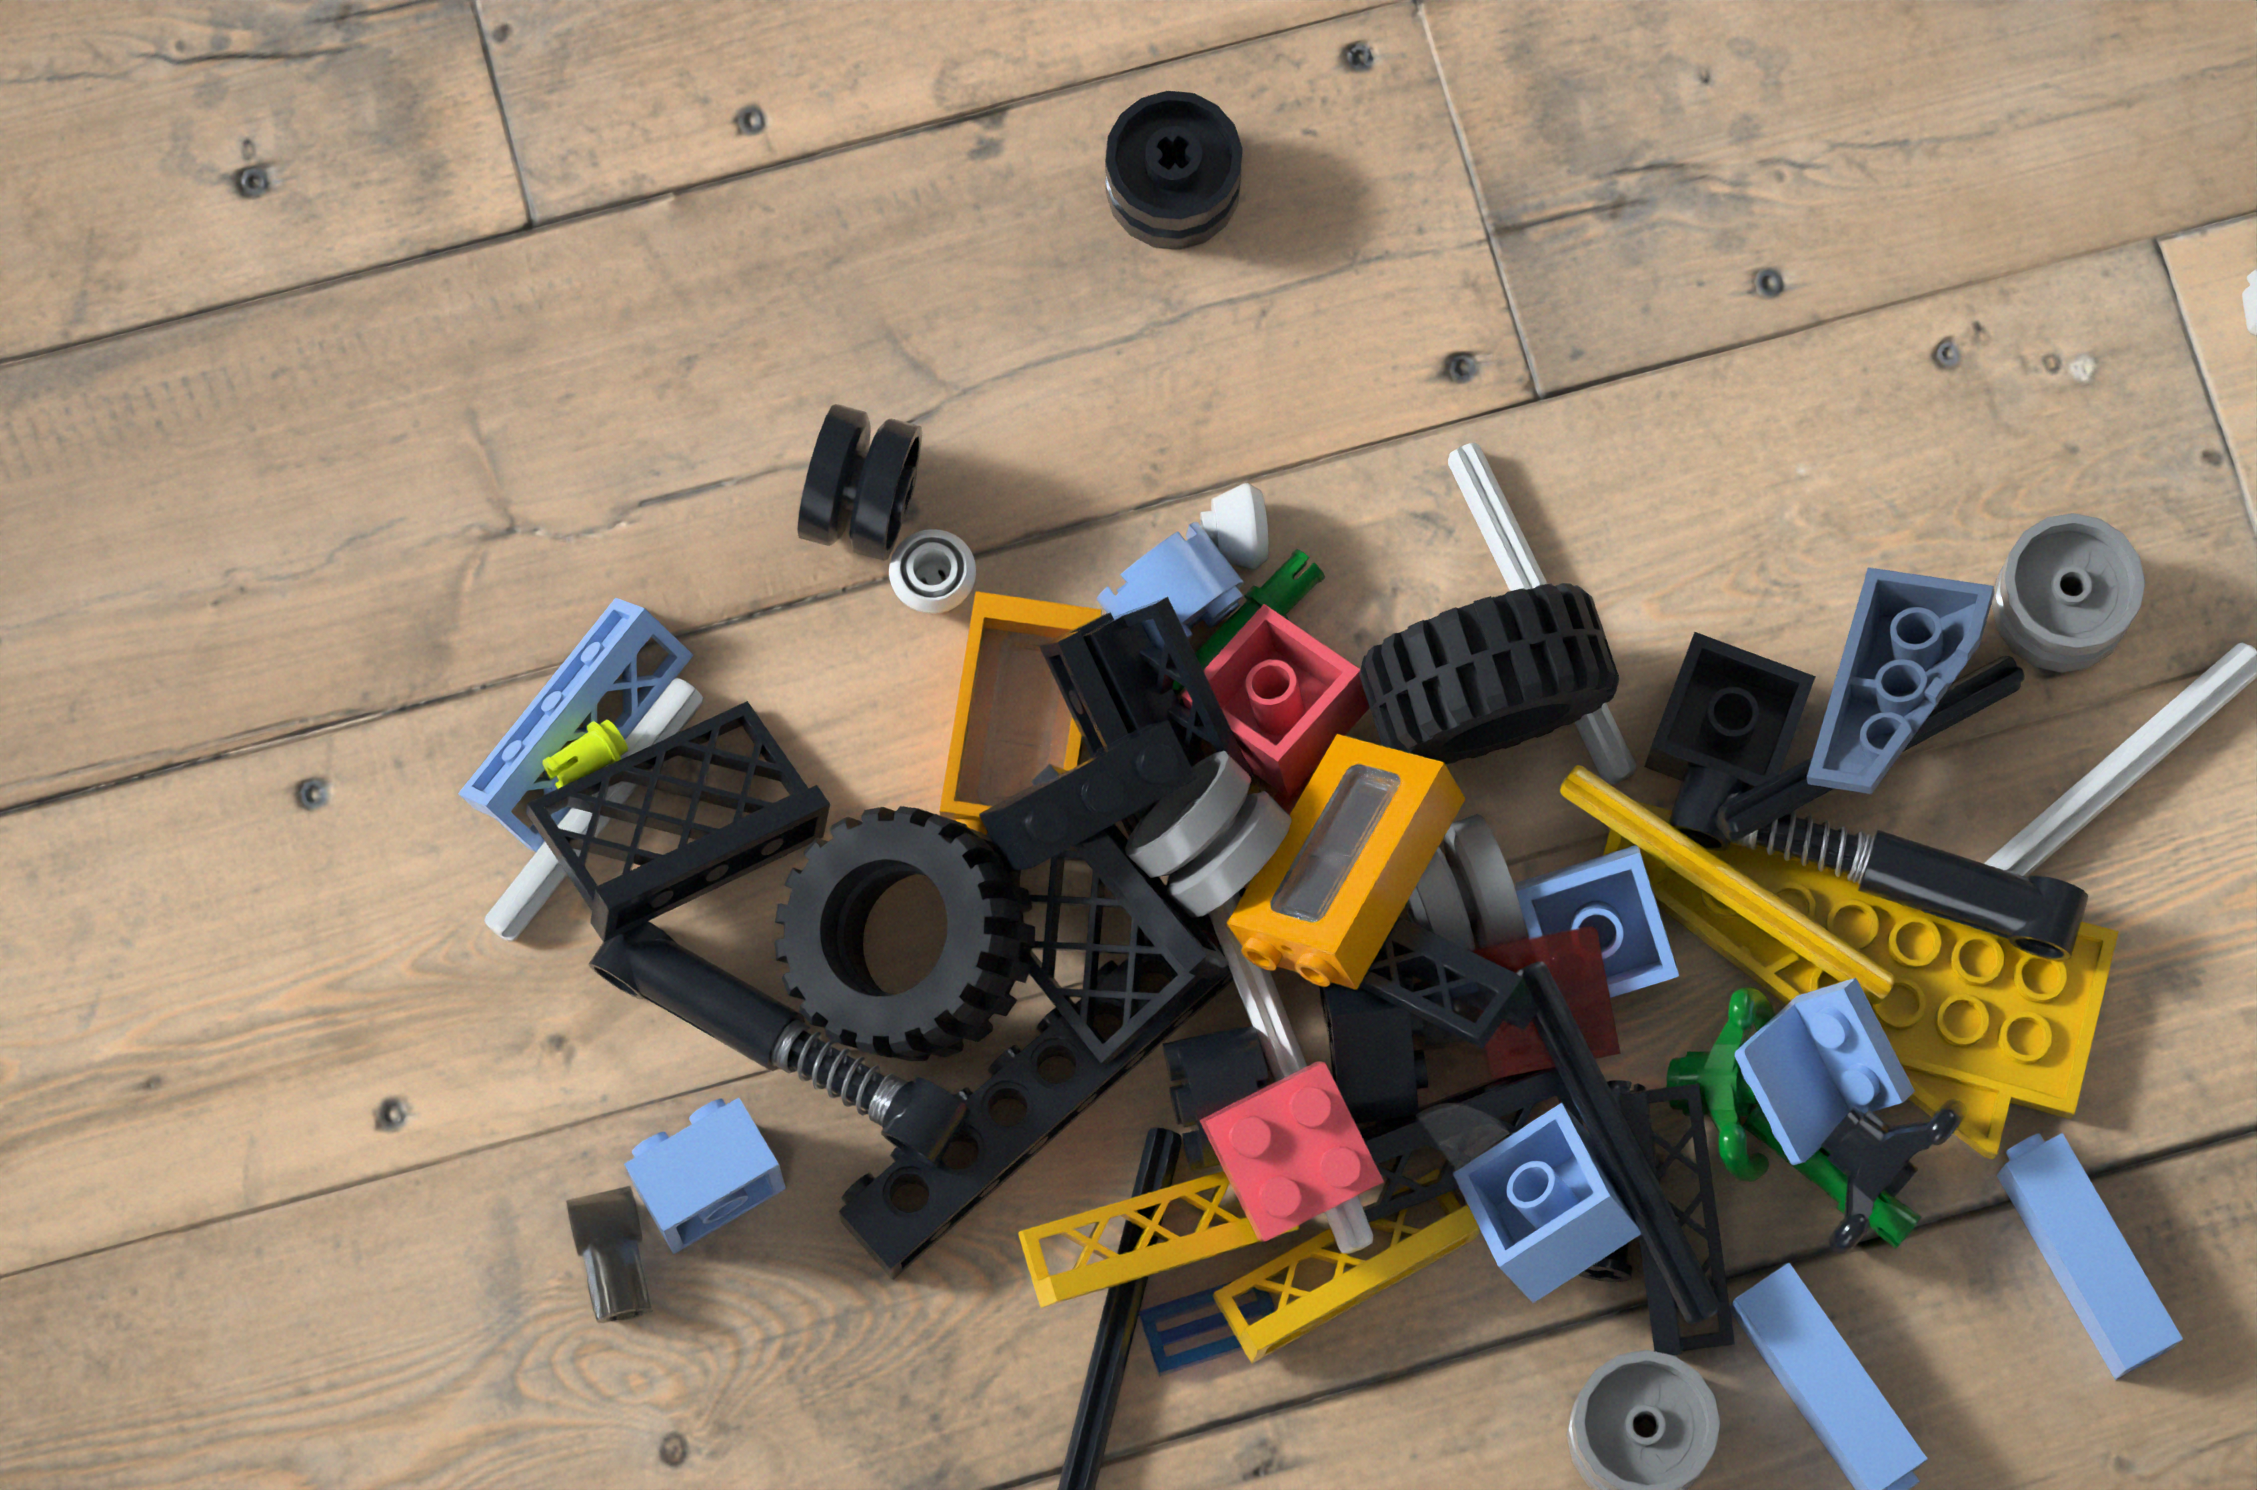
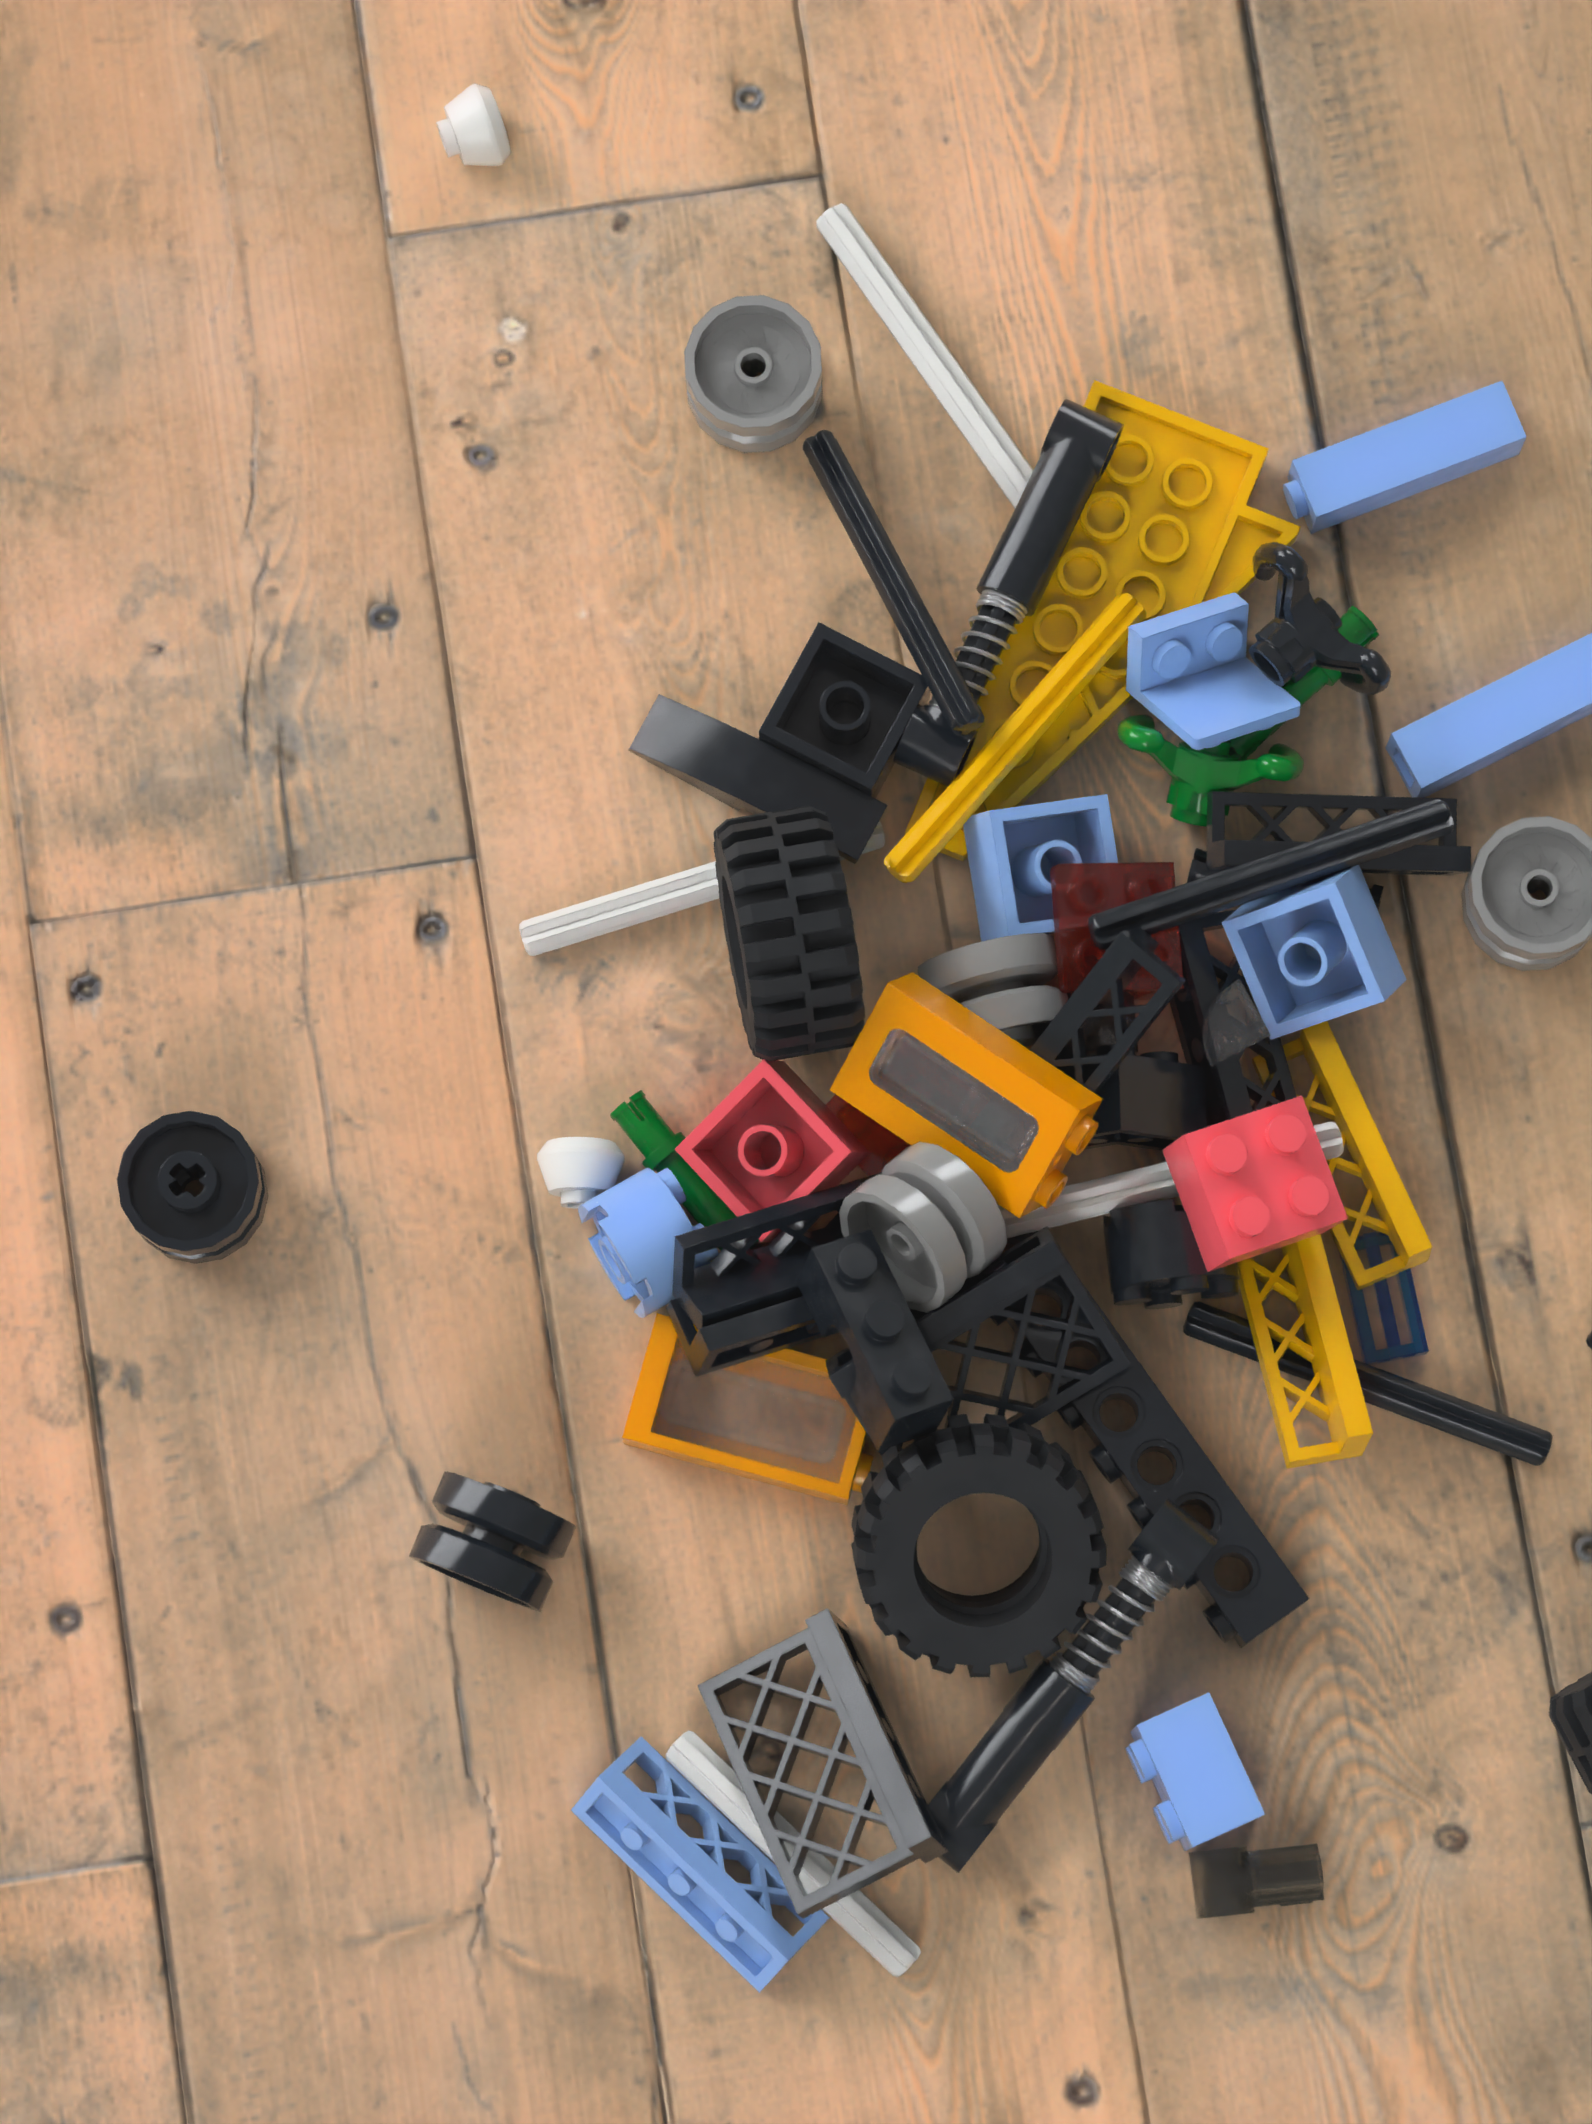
camera: 80 degrees left, 5 degrees up
neon yellow pin [542,719,628,789] -> none
white cone [889,529,976,614] -> none
sand blue wedge [1807,567,1994,794] -> none
none -> black slope [628,694,888,864]

